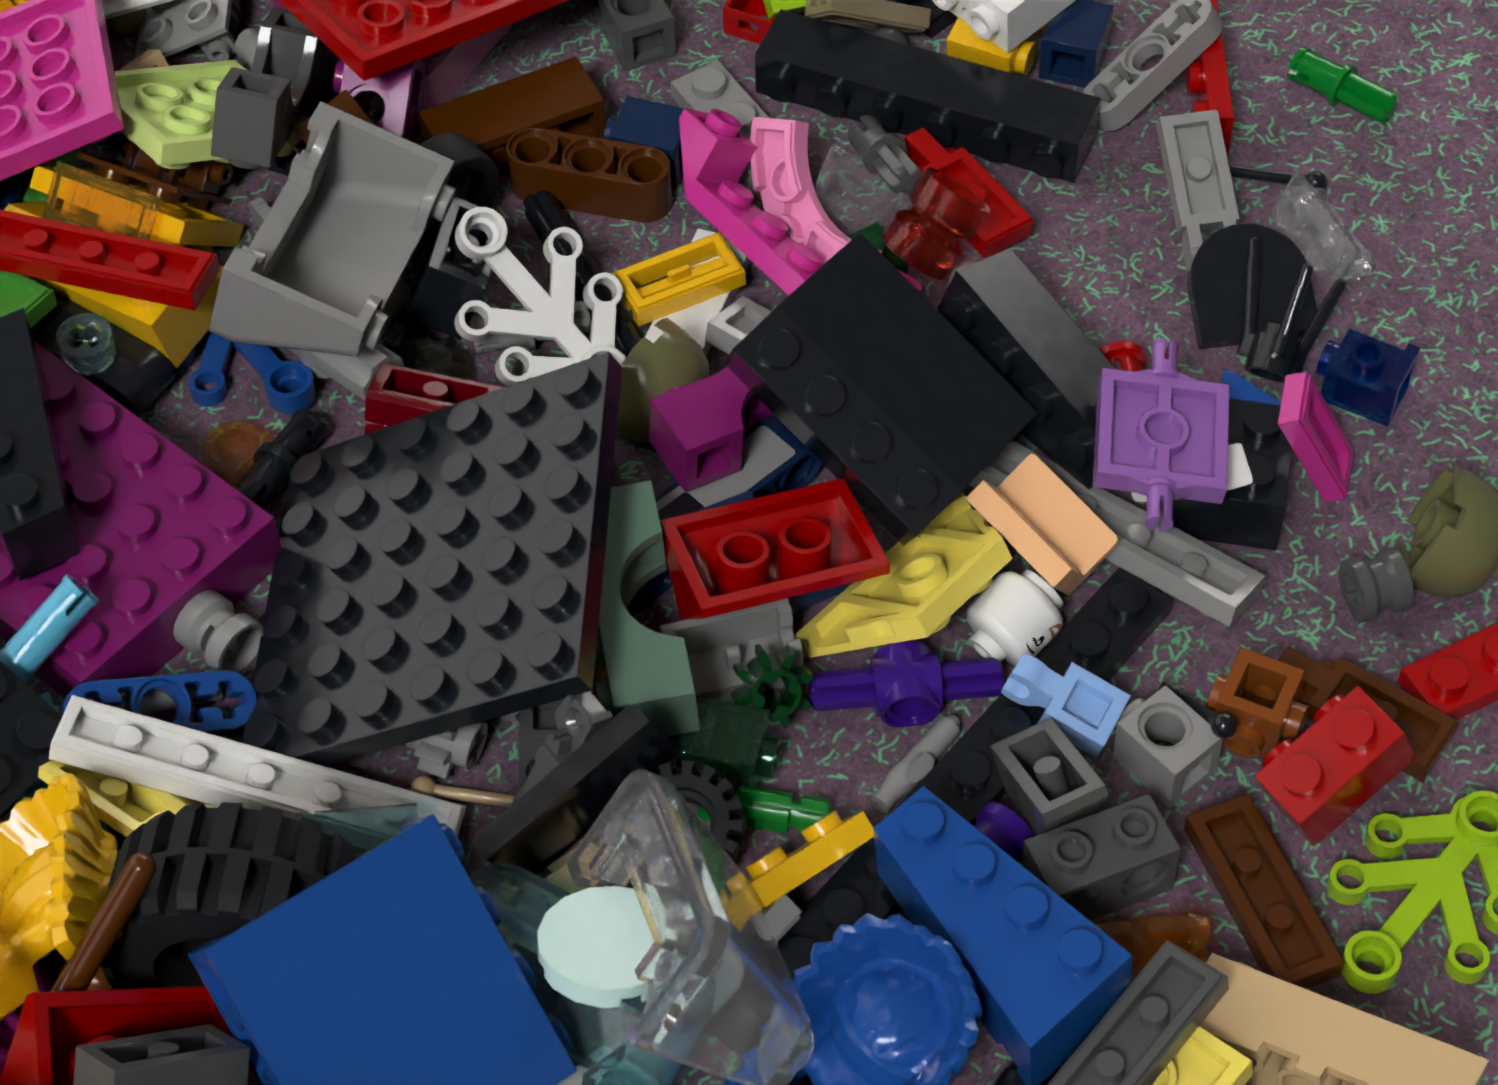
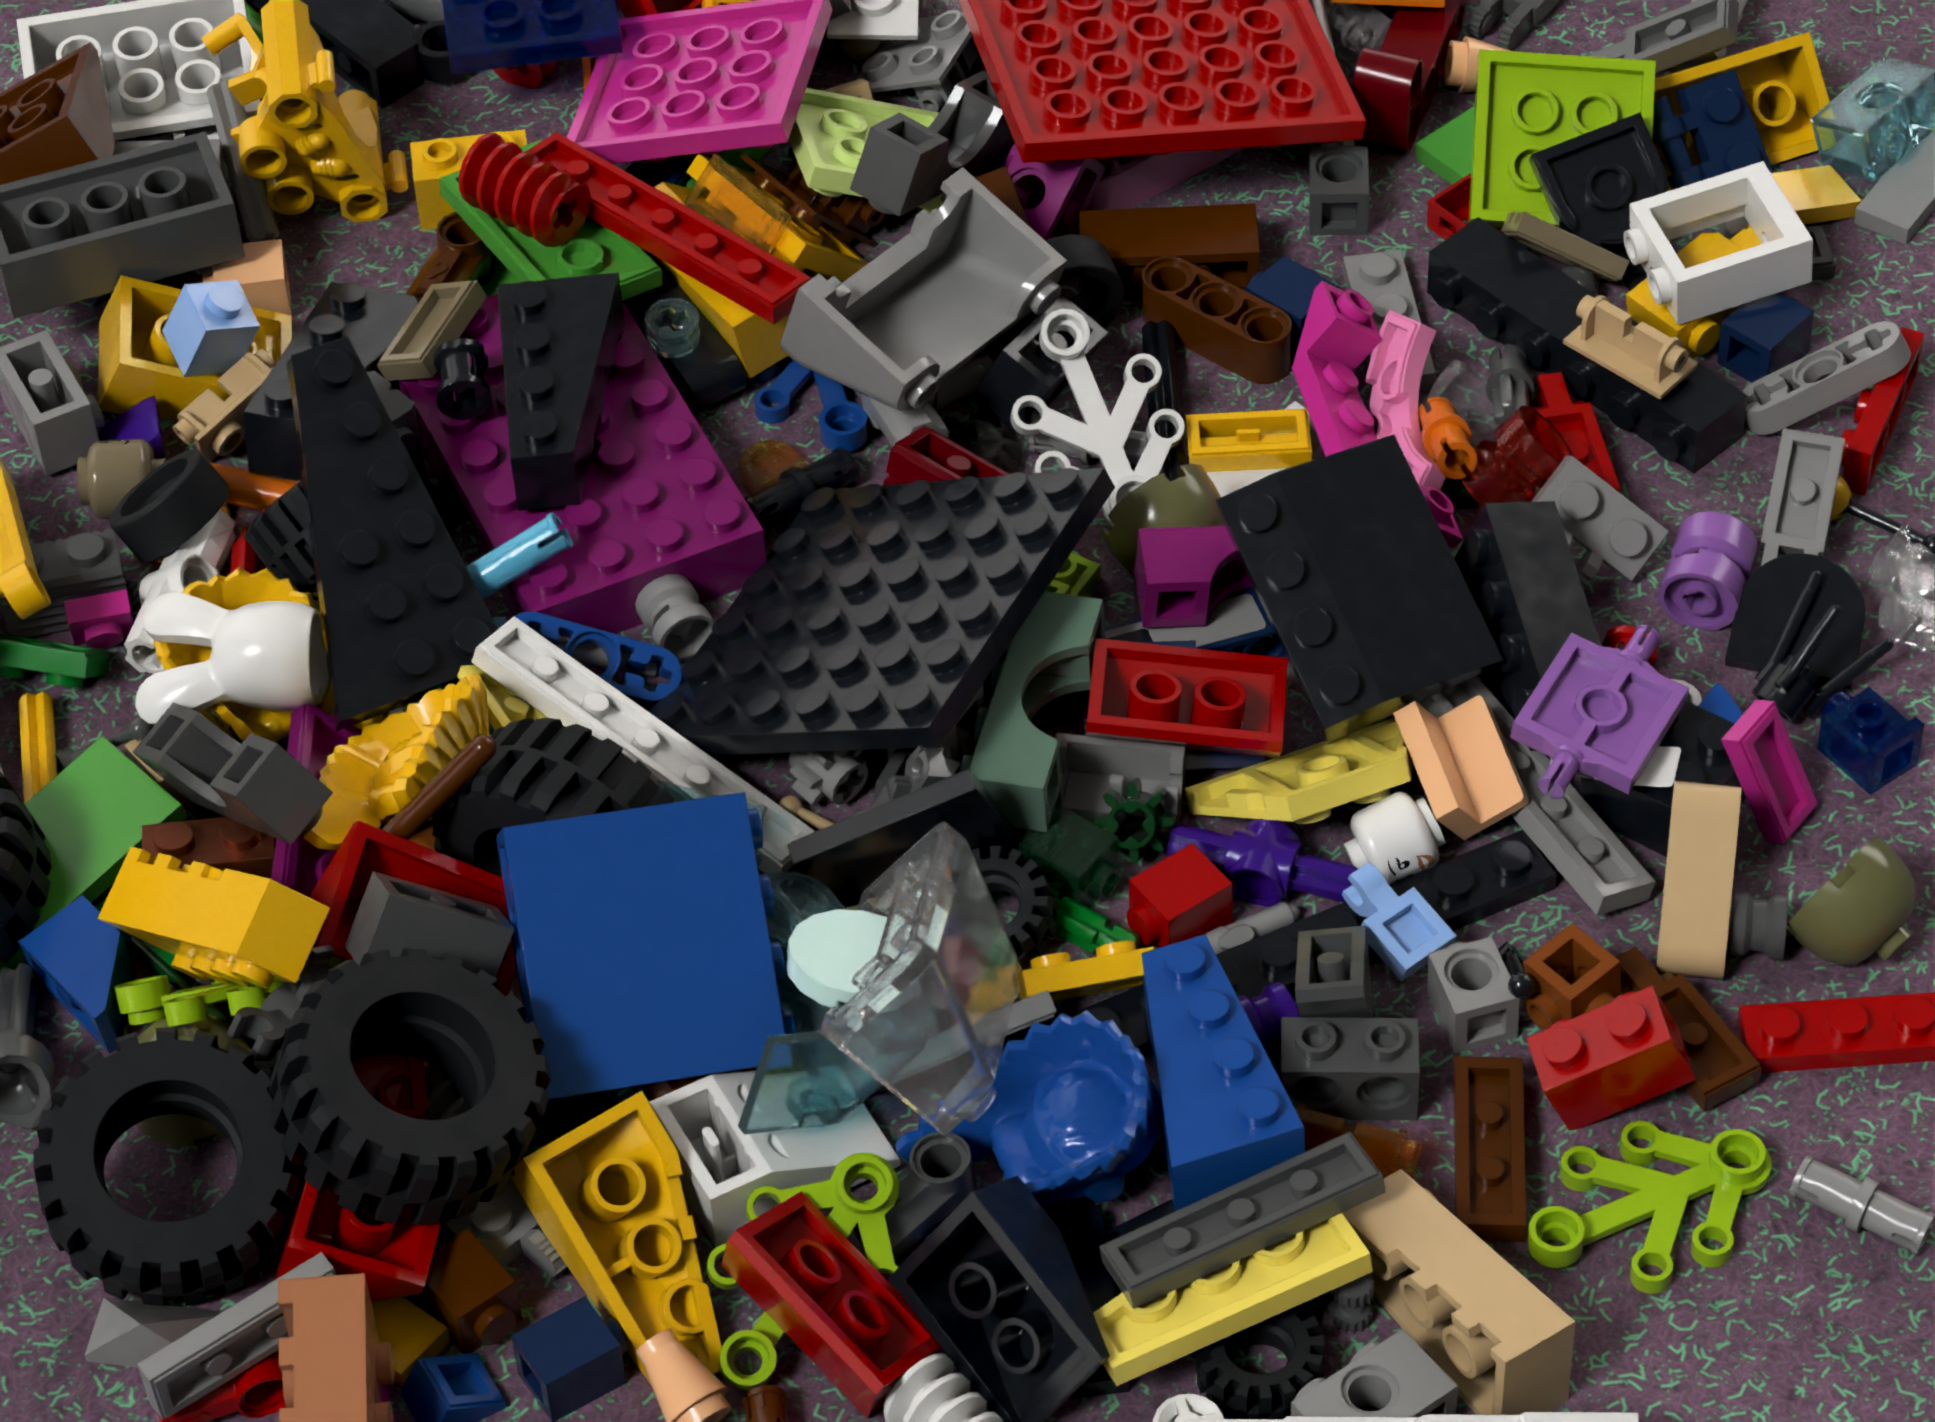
camera: 25 degrees right, 5 degrees down
none -> red brick [1126,843,1233,948]
none -> orange pin [1418,396,1477,479]
none -> light grey hinge [1531,455,1669,589]
none -> tan hinge [1563,295,1698,400]
none -> tan beam [1656,781,1742,980]
none -> medium lavender wheel [1658,511,1758,630]

